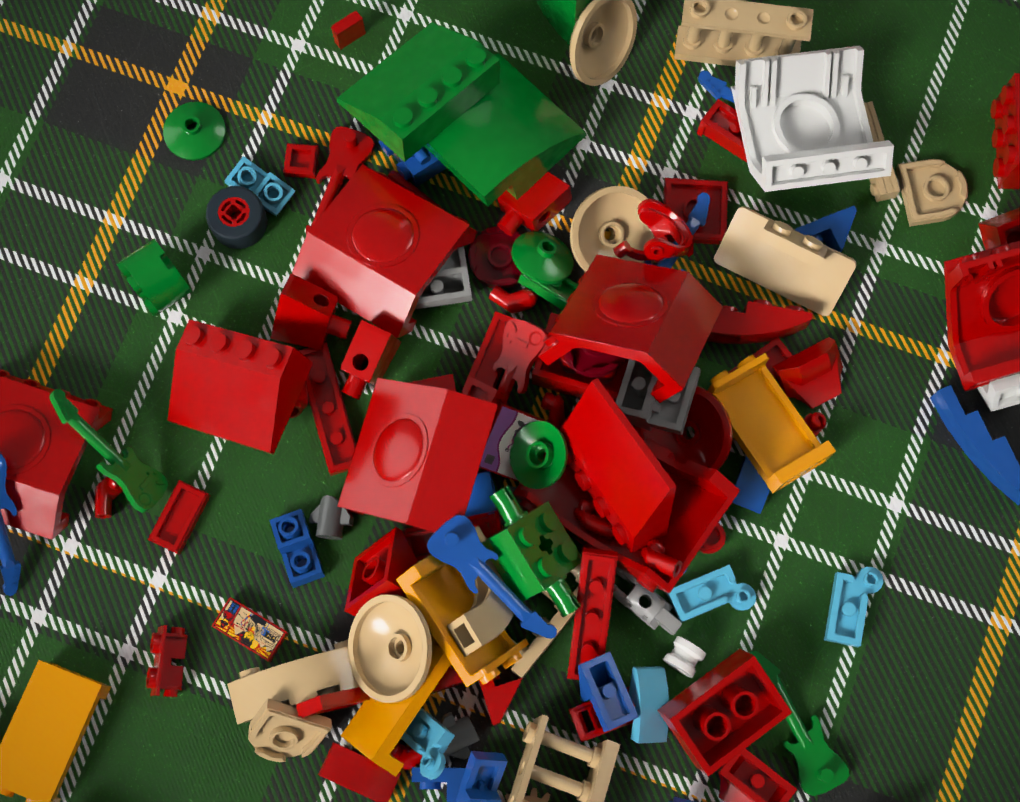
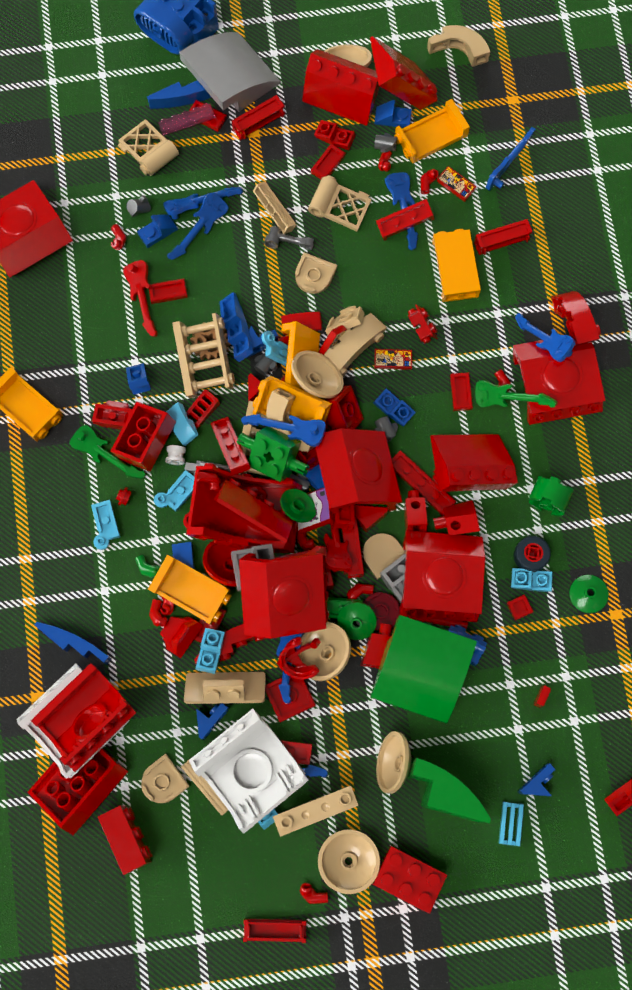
camera: 150 degrees right, 0 degrees up
red piece [306,126,375,234] -> none
green slope [336,22,500,162] -> none
blue slope [578,652,639,732] -> none
none -> red plate [116,487,132,505]
none -> green arm [135,555,160,578]
none -> red arm [149,599,167,627]
none -> medium azure slope [196,628,225,674]
none -> tan tile [363,533,406,580]

